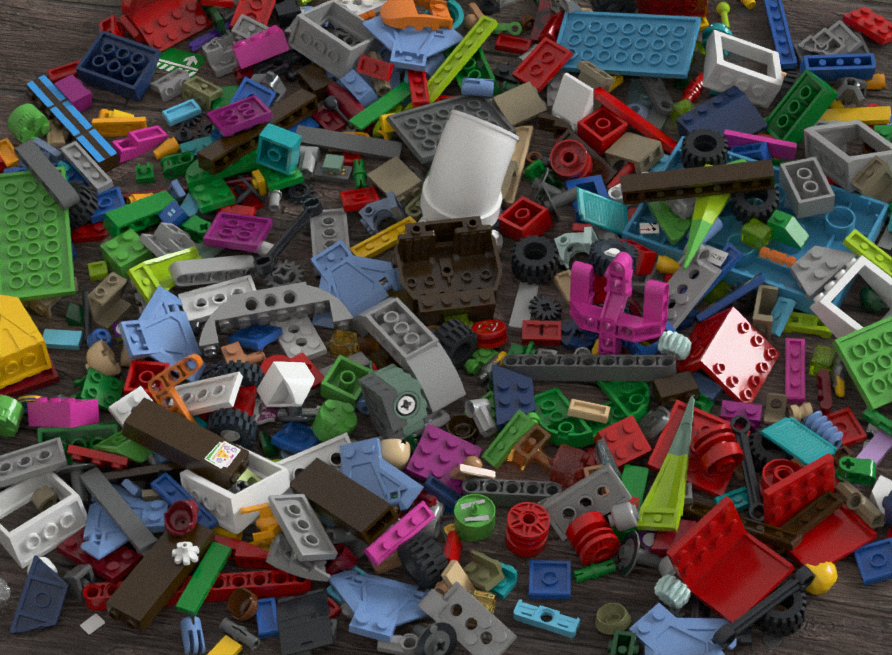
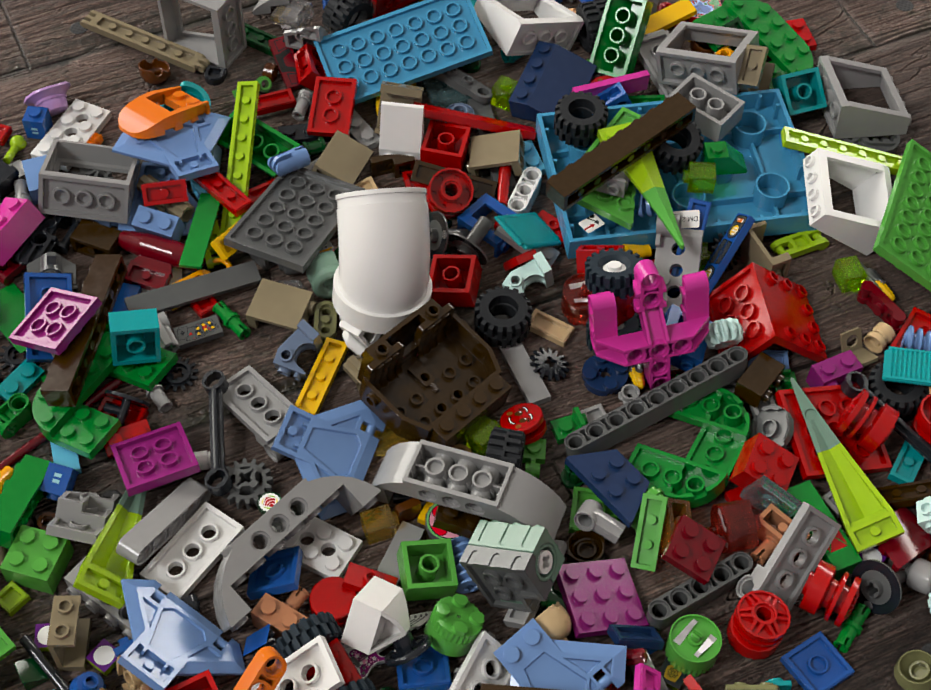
camera: 40 degrees left, 5 degrees up
medium blue tile [168,179,186,202] -> none
green piece [180,215,212,243] -> none
yellow plate [251,169,267,196] -> none
sand green tile [322,154,344,173] -> none
black hinge [323,95,355,130] -> none
red tile [339,186,380,212] -> none
medium nougat tile [450,456,495,481] -> none
medium nougat tile [463,2,483,31] -> none
flat silver piece [477,351,507,384] -> none
red brick [521,320,561,346] -> none
tan tile [568,399,610,424] -> none
light grey head [608,502,640,531] -> none
red hinge [677,72,705,111] -> none
orange axle [759,247,796,268] -> none
medium azure plate [770,296,796,337] -> none
dark pink tile [785,338,805,404] -> none
light grey wing [790,245,856,301] -> none
dark green hair [860,284,887,313] -> none
none -> dark red plate [661,515,727,585]

